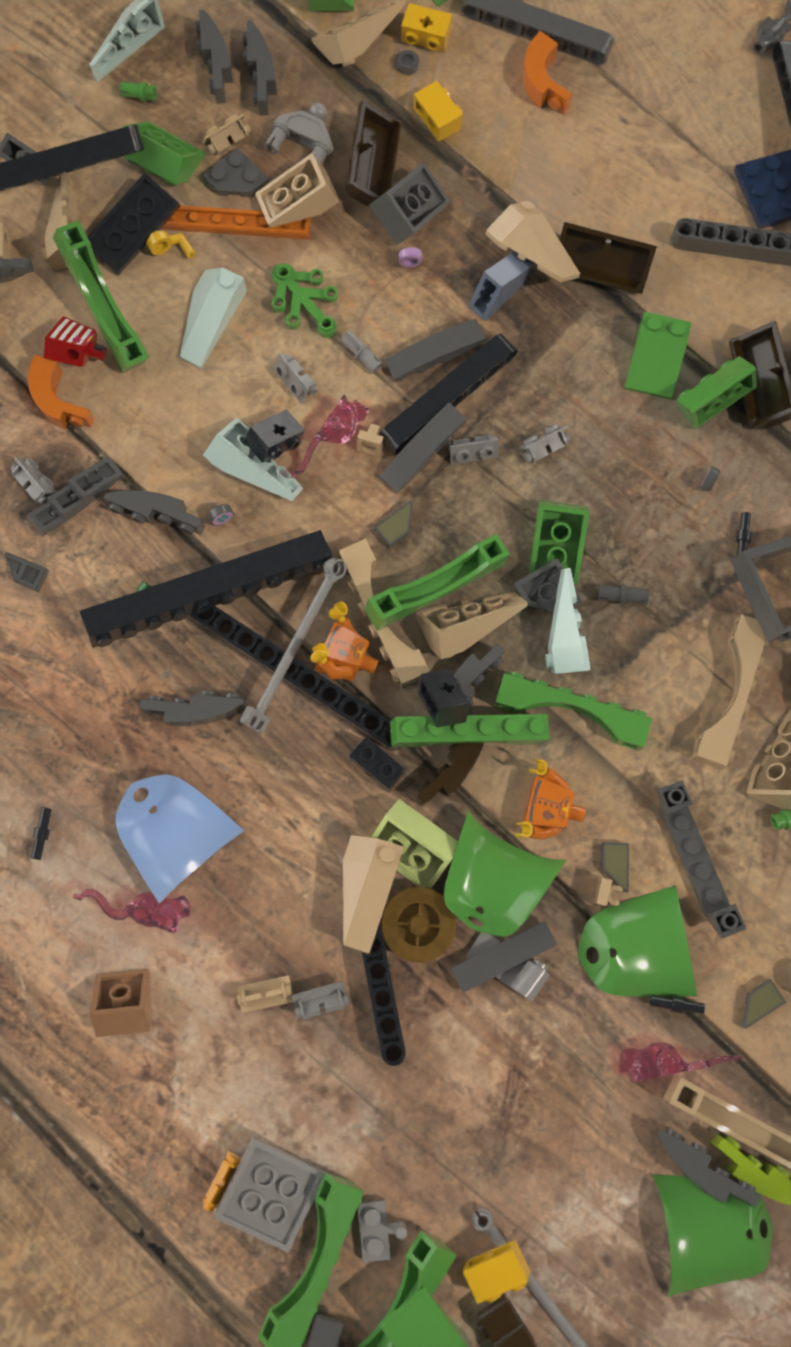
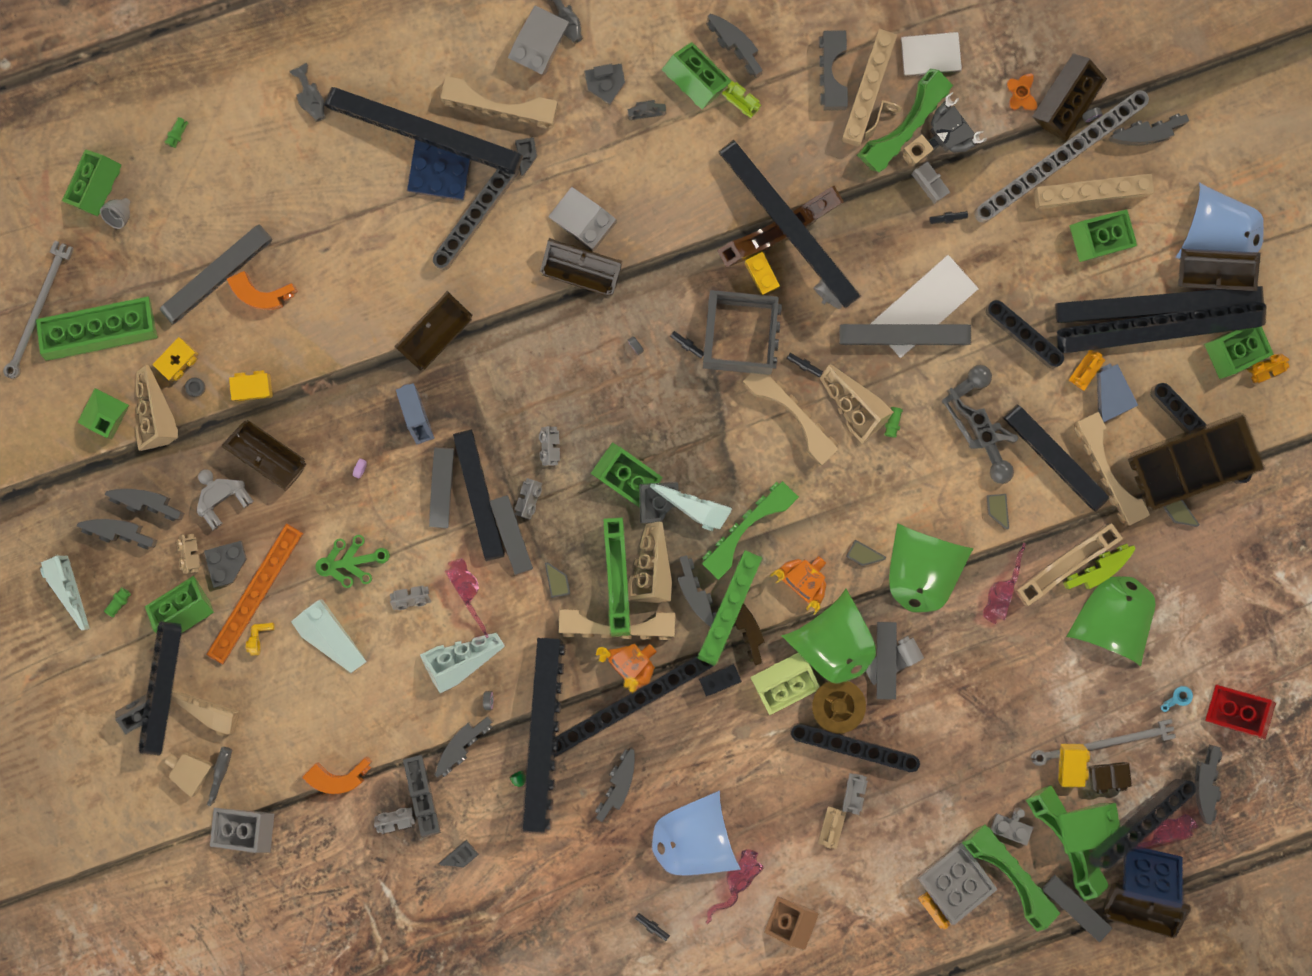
camera: 60 degrees left, 10 degrees up
red torso [44,316,107,367] -> none
bright green arch [53,220,149,373] -> none
black tile [87,173,181,275] -> none
light grey hinge [240,558,346,734] -> none
black brick [244,409,305,463] -> none
tan slope [255,153,340,228] -> none
light grey axle [341,331,383,374] -> none
tan wedge [343,835,404,954] -> none
tan tile [357,424,383,458] -> none
dark grey slope [369,162,451,245] -> none
black brick [418,669,471,727] -> none
tan wedge [485,201,580,282] -> none
tan tile [593,878,623,907] -> none
dark grey pin [597,584,649,605] -> none
bright green slope [625,311,692,400] -> none
black bar [650,995,705,1014] -> none
dark grey slope [657,1128,761,1208] -> none
dark grey slope [658,780,746,939] -> none
bright green slope [677,356,757,430] -> none

